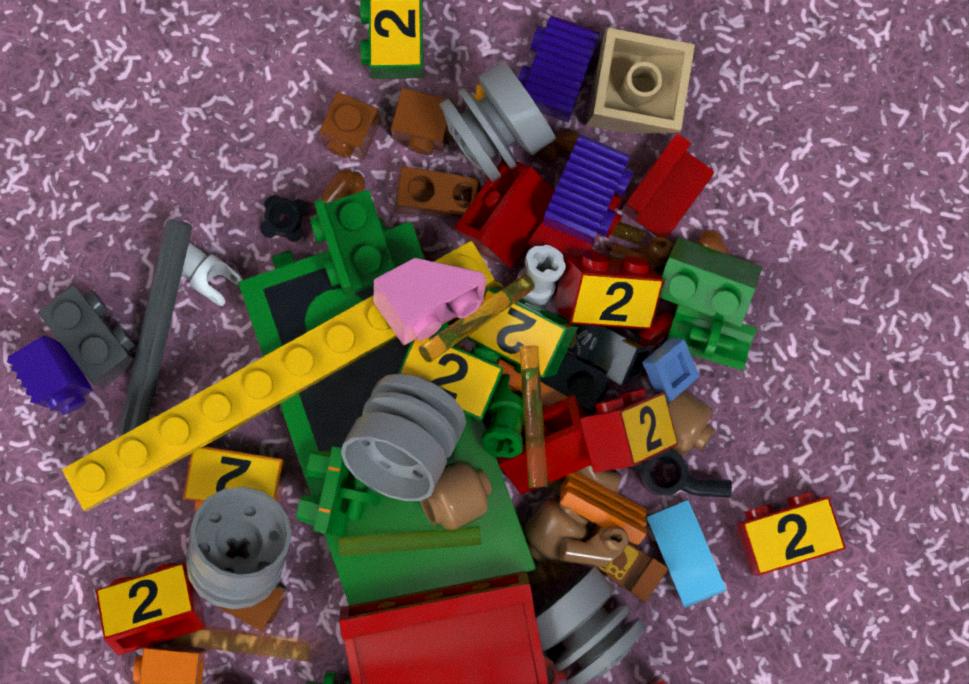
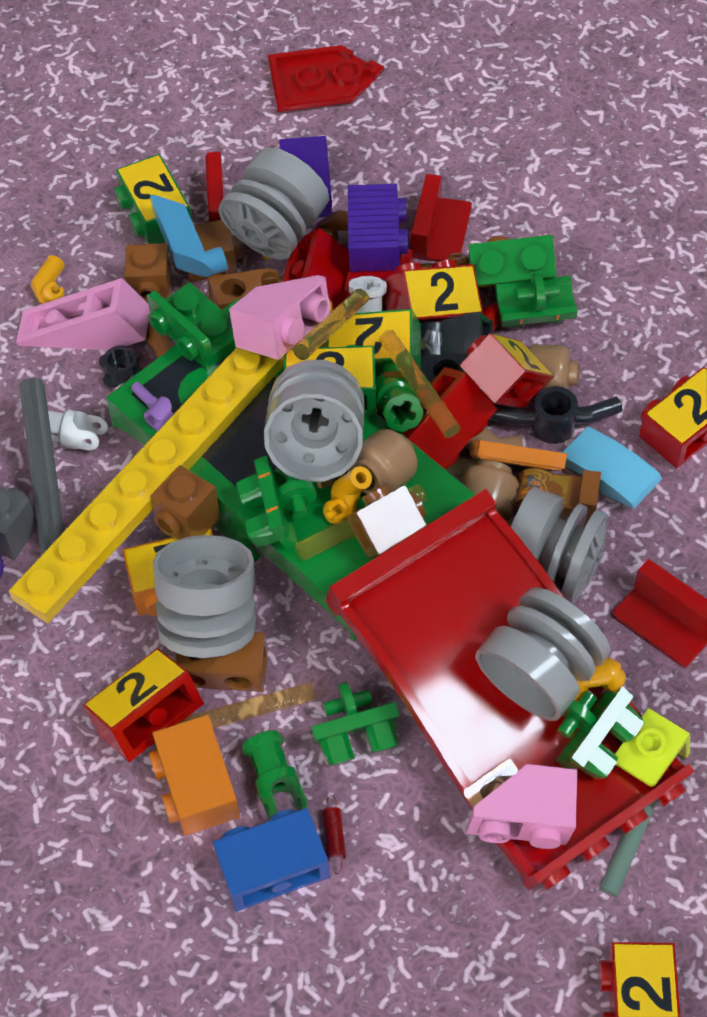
camera: 20 degrees left, 25 degrees down
medium nougat arm [559,526,629,567] -> none
tan slope [585,28,695,134] -> none
medium blue plate [642,337,700,402] -> none
none -> bright pink slope [16,278,150,350]
none -> light orange arm [31,255,65,305]
none -> medium lavender hand [131,382,174,432]
none -> dark azure piece [150,194,228,277]
none -> dark orange brick [150,465,221,540]
none -> red tile [205,151,225,222]
none -> light orange arm [323,466,372,525]
none -> brick [345,484,427,558]

